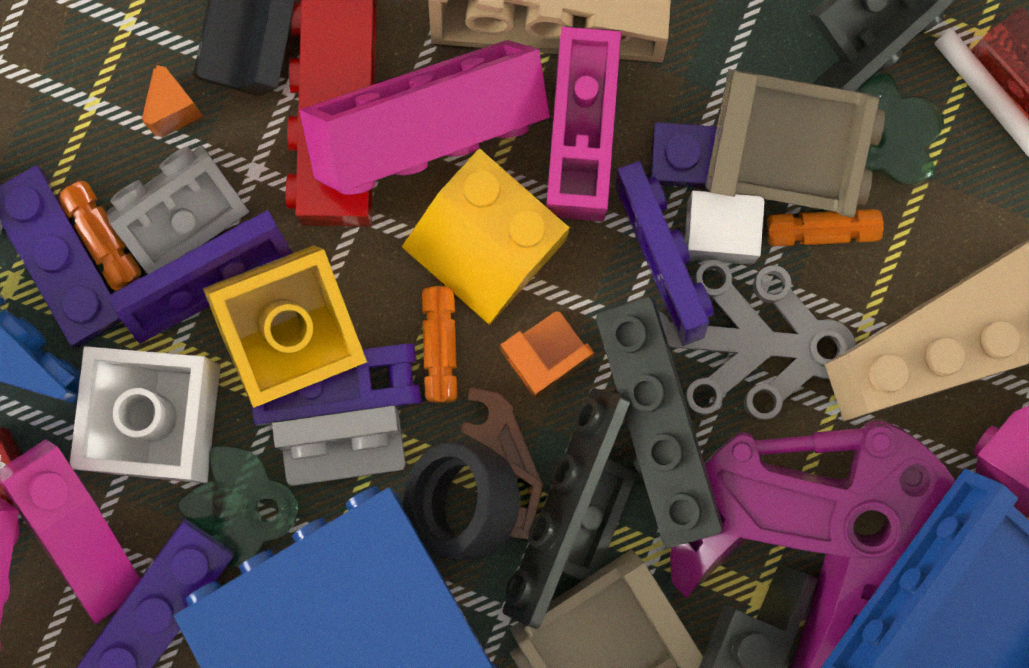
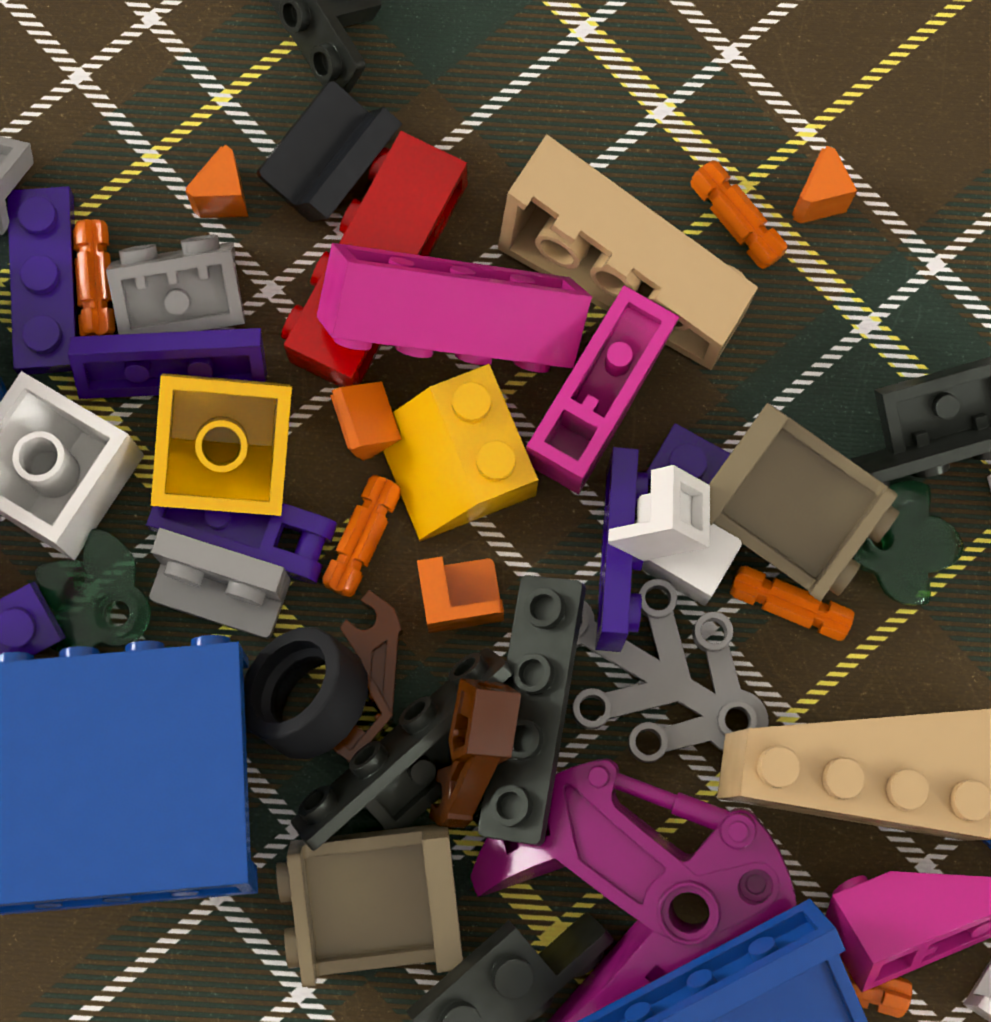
camera: 25 degrees right, 5 degrees down
none -> orange slope [330,381,402,461]
none -> reddish brown piece [429,678,521,828]
none -> white panel [608,465,710,561]

